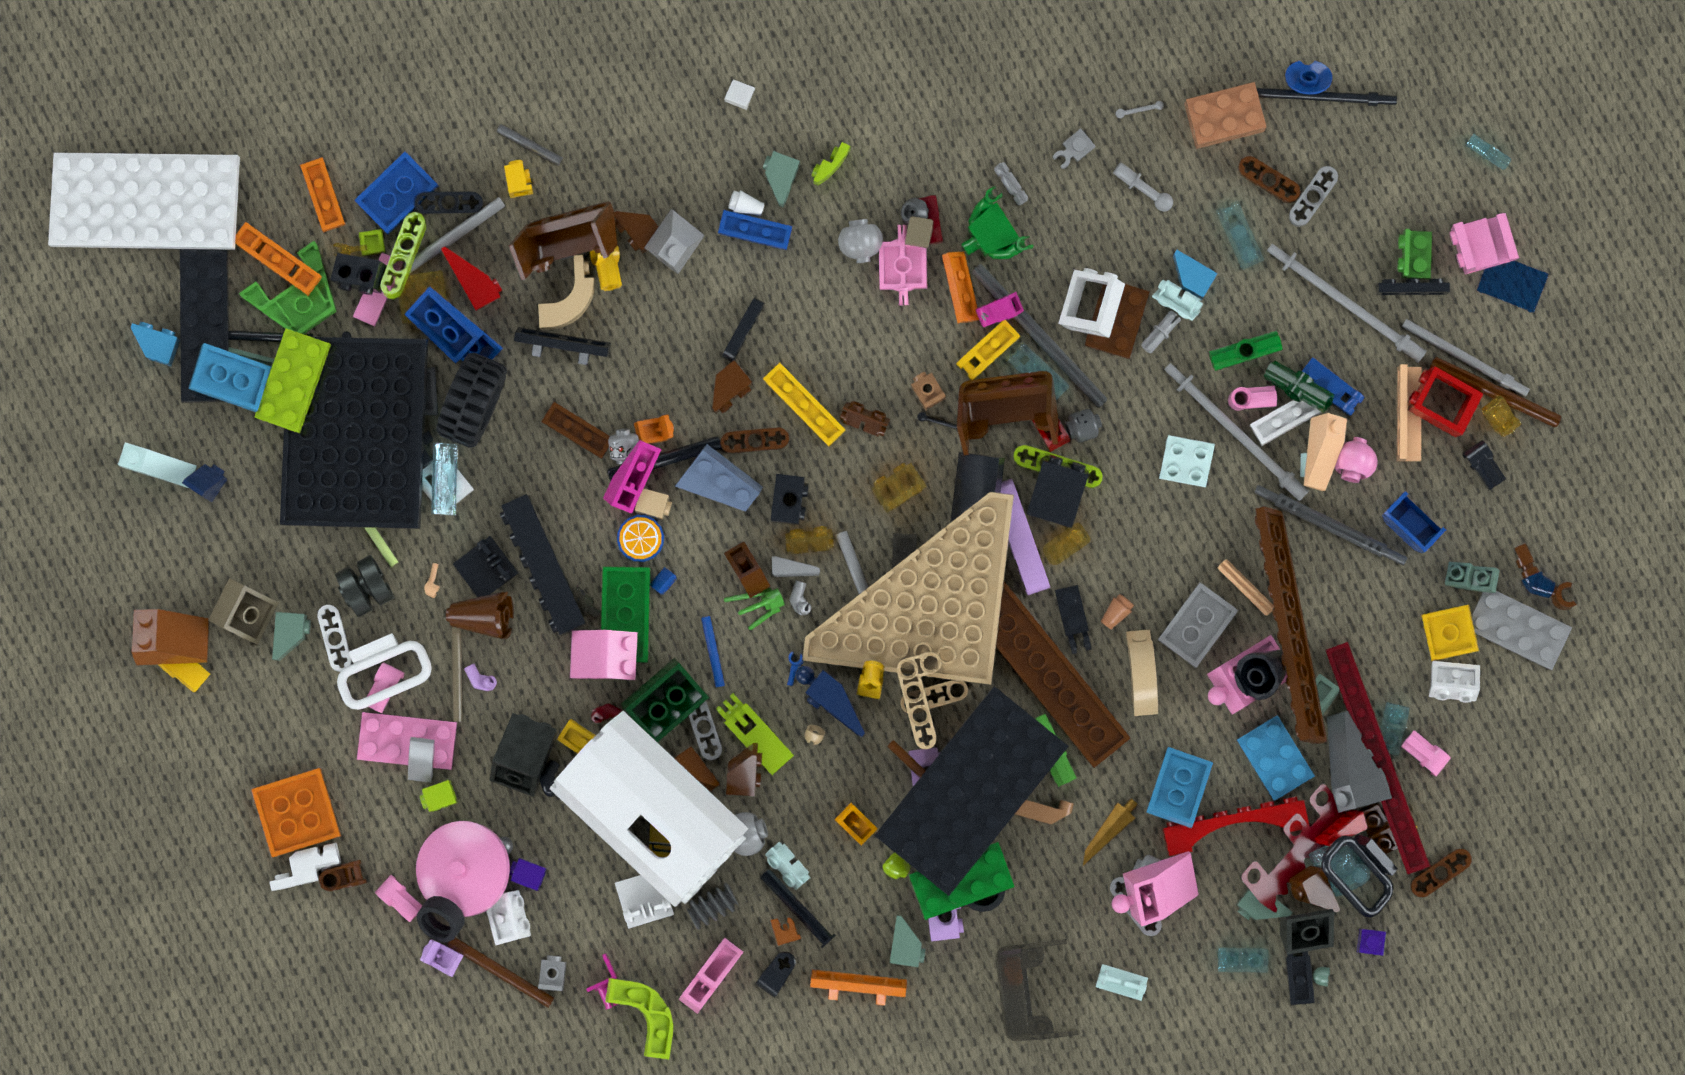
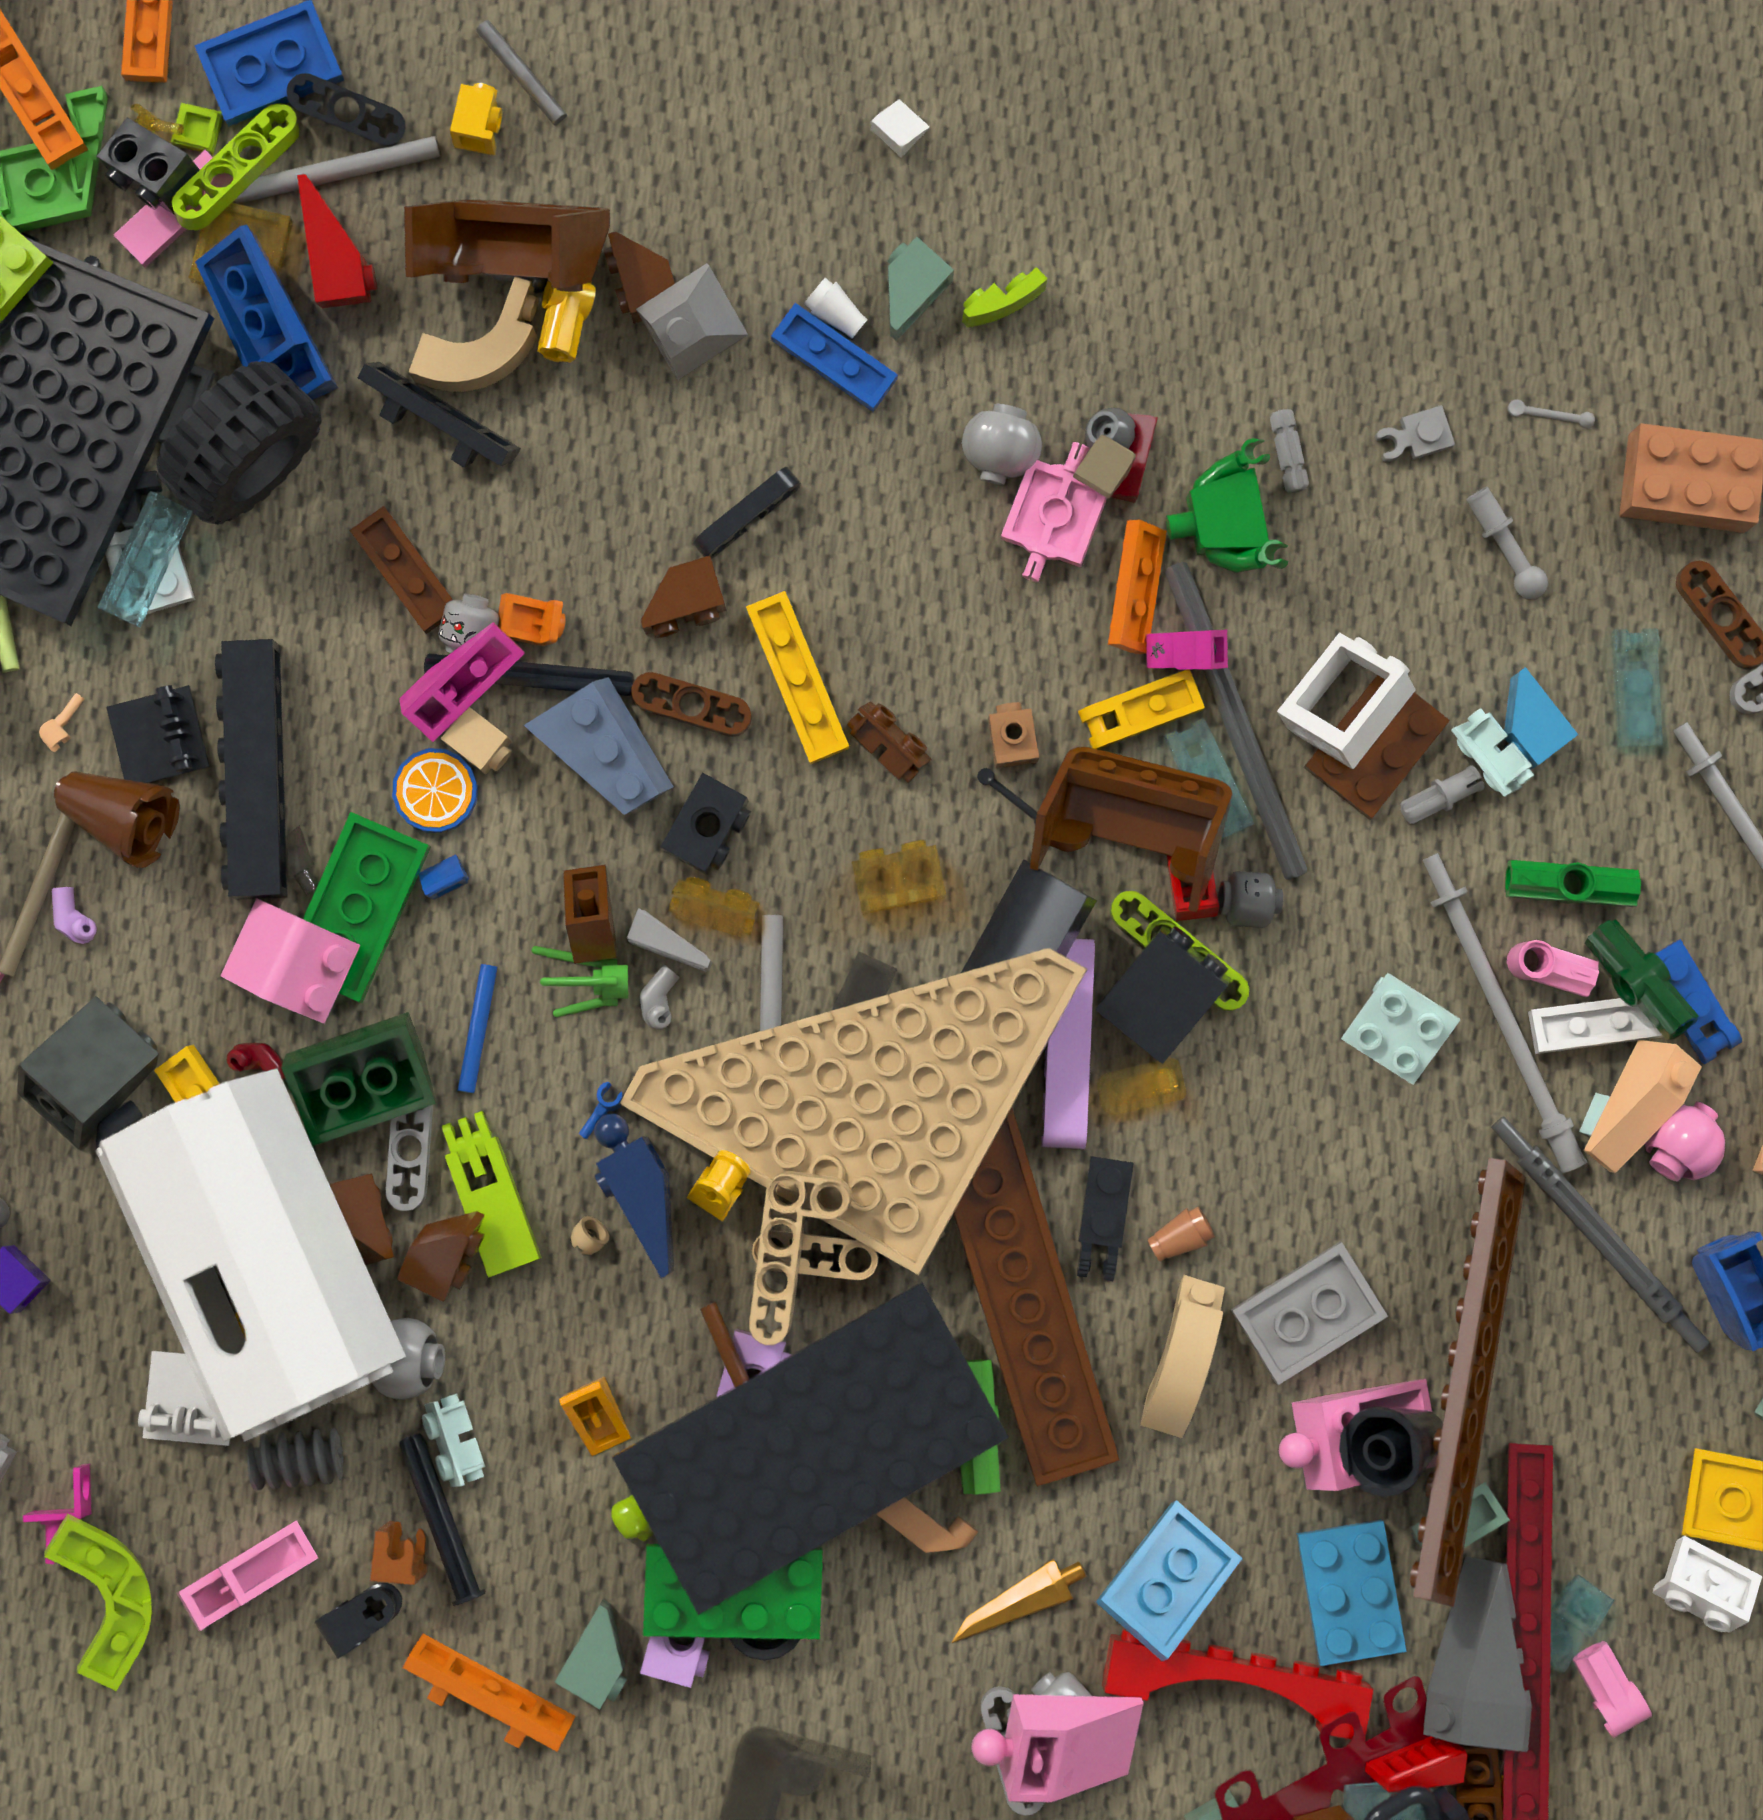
camera: 15 degrees right, 0 degrees up
light nougat axle [1218,560,1274,616] -> none

